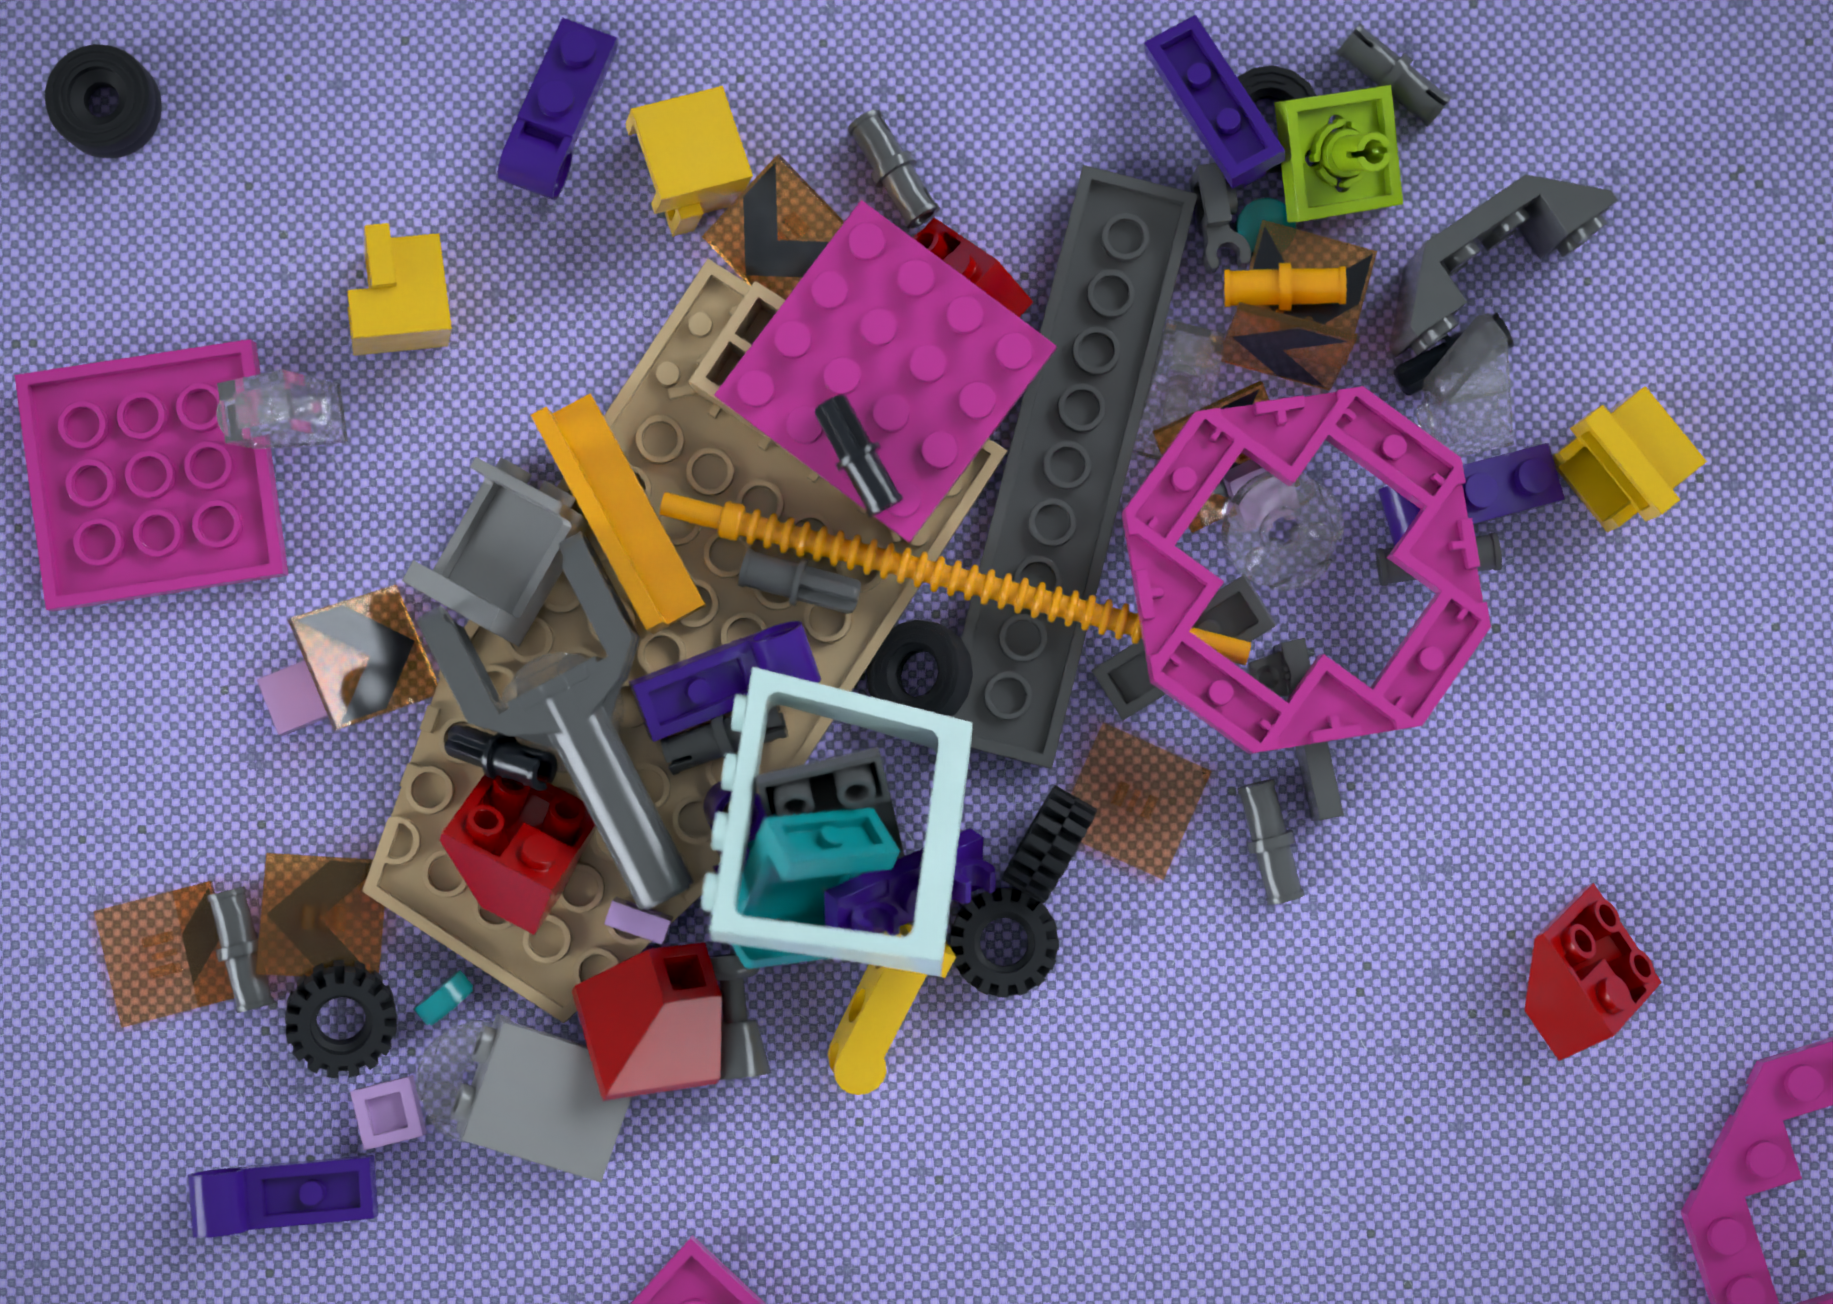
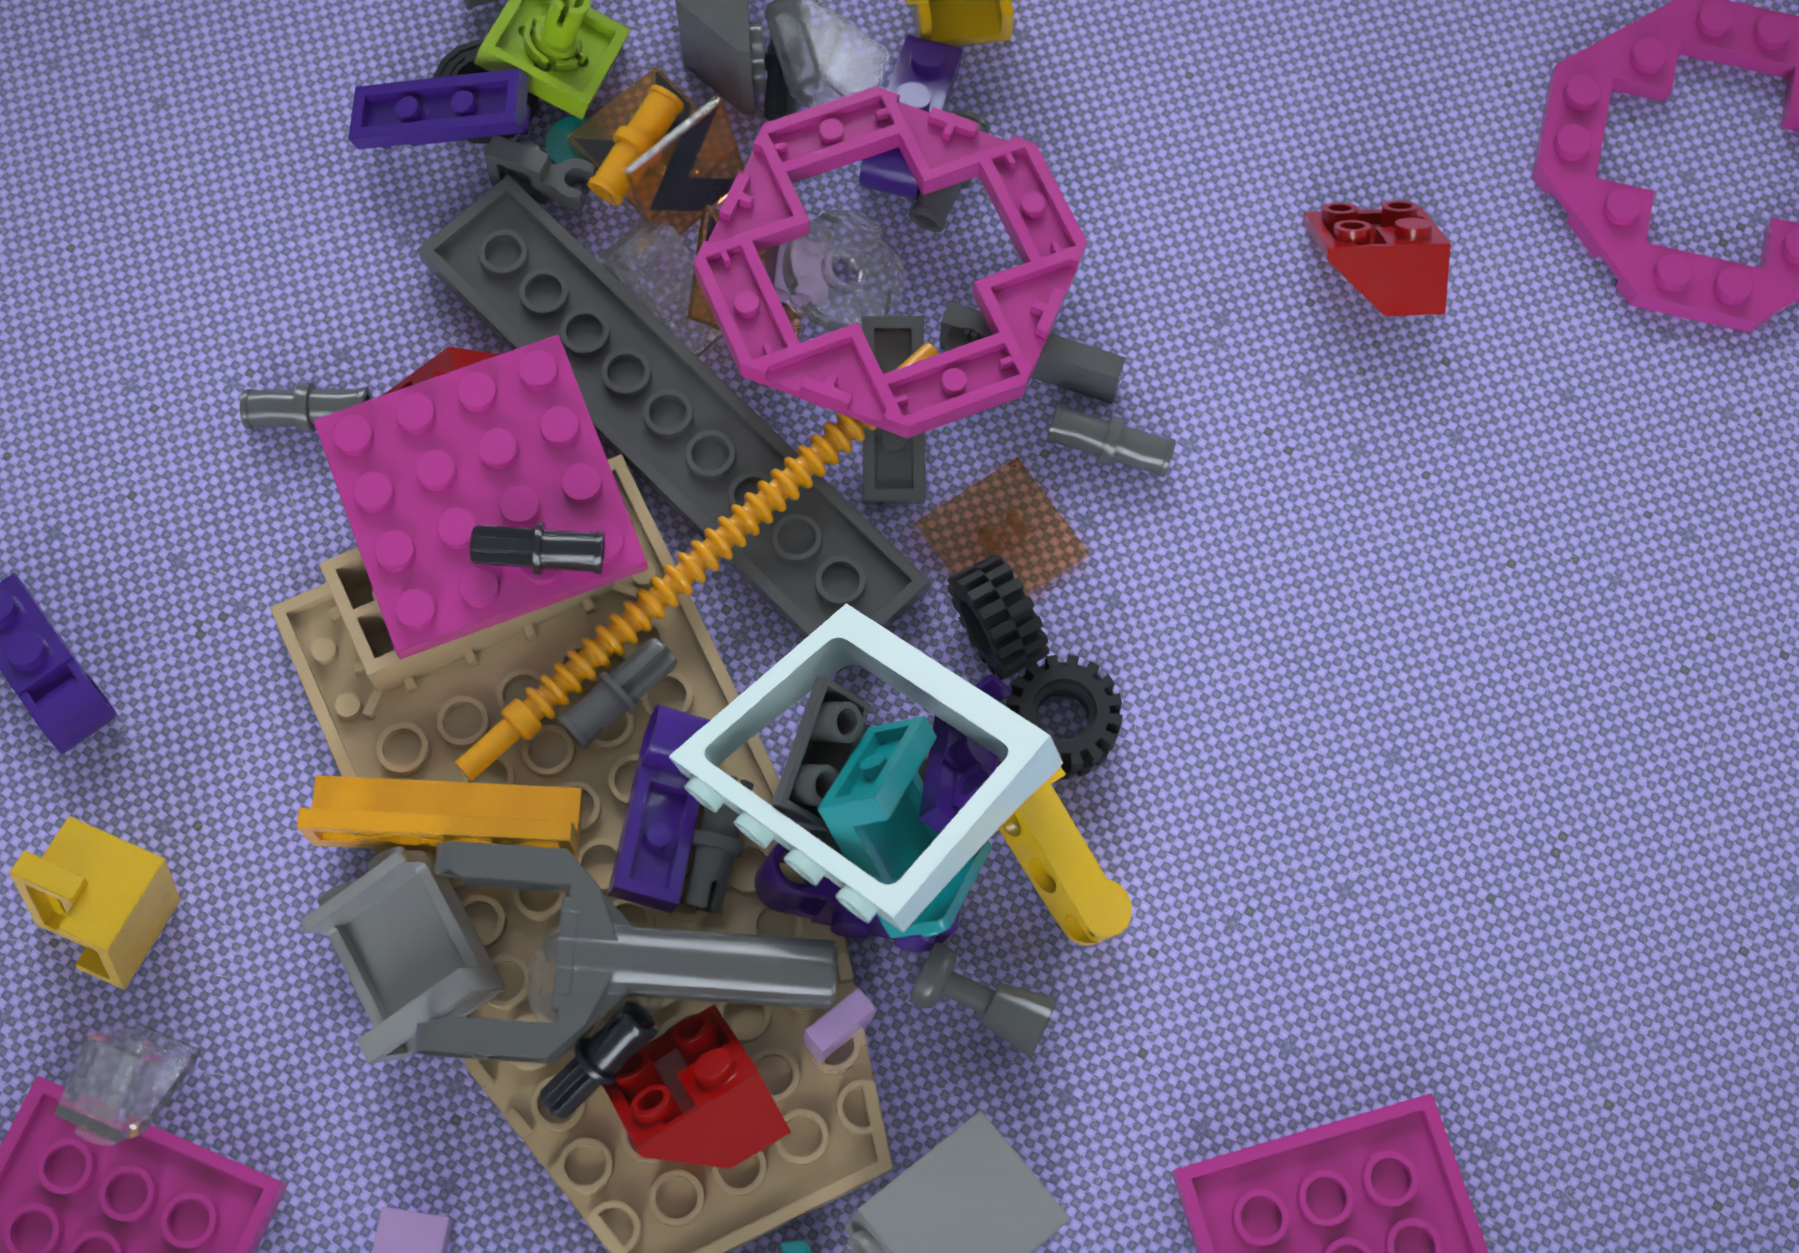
camera: 60 degrees left, 15 degrees down
clear orange piece [288,585,438,732] -> none
red slope [572,942,722,1101] -> none
yellow plate [625,86,753,237] -> none
piece [702,154,844,300] -> none
black tyre [867,620,973,717] -> none

